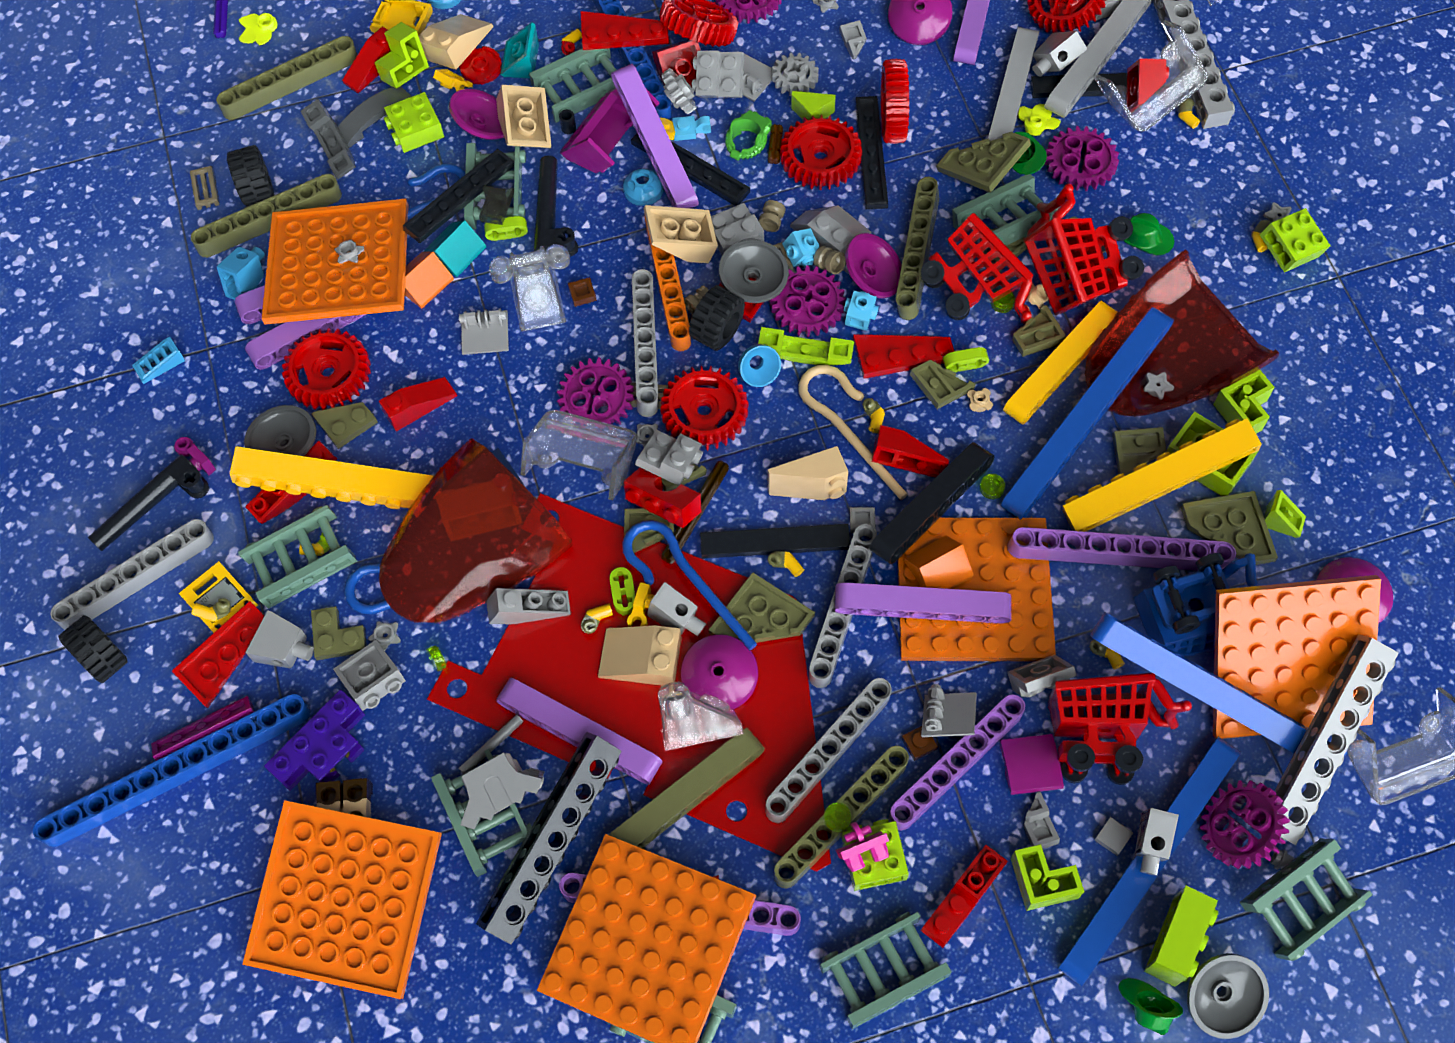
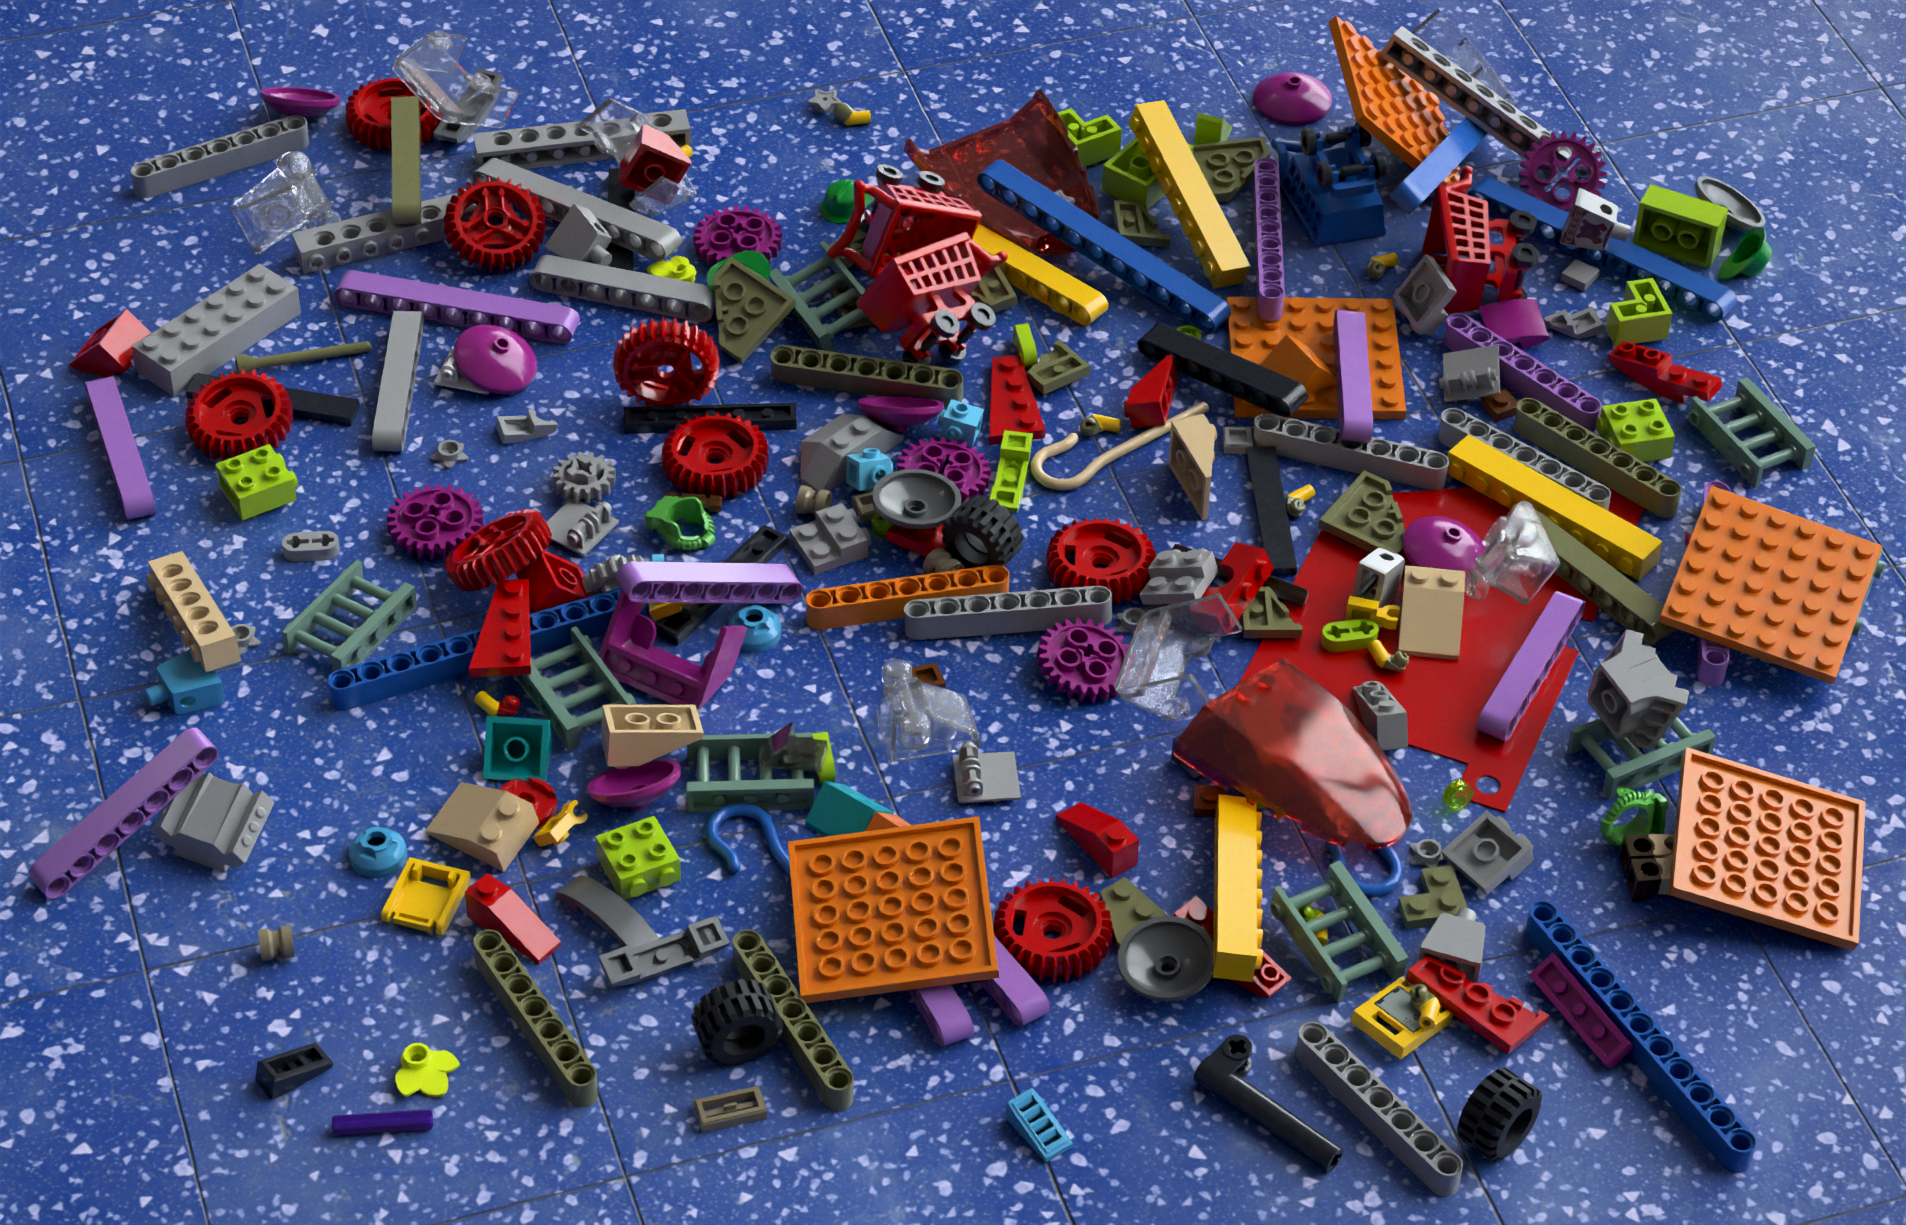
camera: 95 degrees left, 20 degrees down
magenta plate [174,437,216,476] -> none
dark azure torso [217,247,265,300] -> none
dark purple piece [264,689,365,791] -> none
light grey plate [334,240,364,264] -> none
lime brick [374,22,429,89] -> none
black tile [403,149,514,243] -> none
light grey bar [458,714,524,774] -> none
brick [476,732,622,945] -> none
black axle [533,156,579,259] -> none
black hinge [559,109,576,134] -> none
blue piece [622,520,757,650] -> none
tan slope [644,205,718,263] -> none
light grey plate [692,51,744,98] -> none
dark azure piece [738,344,781,387] -> none
lime slope [791,91,836,120] -> none
dark tan wheel [814,246,846,275] -> none
clear neon green tile [824,803,851,832] -> none
hips [836,822,889,872] -> none
tan plate [967,388,993,412] -> none
sand green fence [1240,838,1372,961] -> none
lime brick [1259,208,1330,273] -> none
none -> yellow brick [1447,434,1663,581]
none -> bright green piece [1599,788,1669,848]

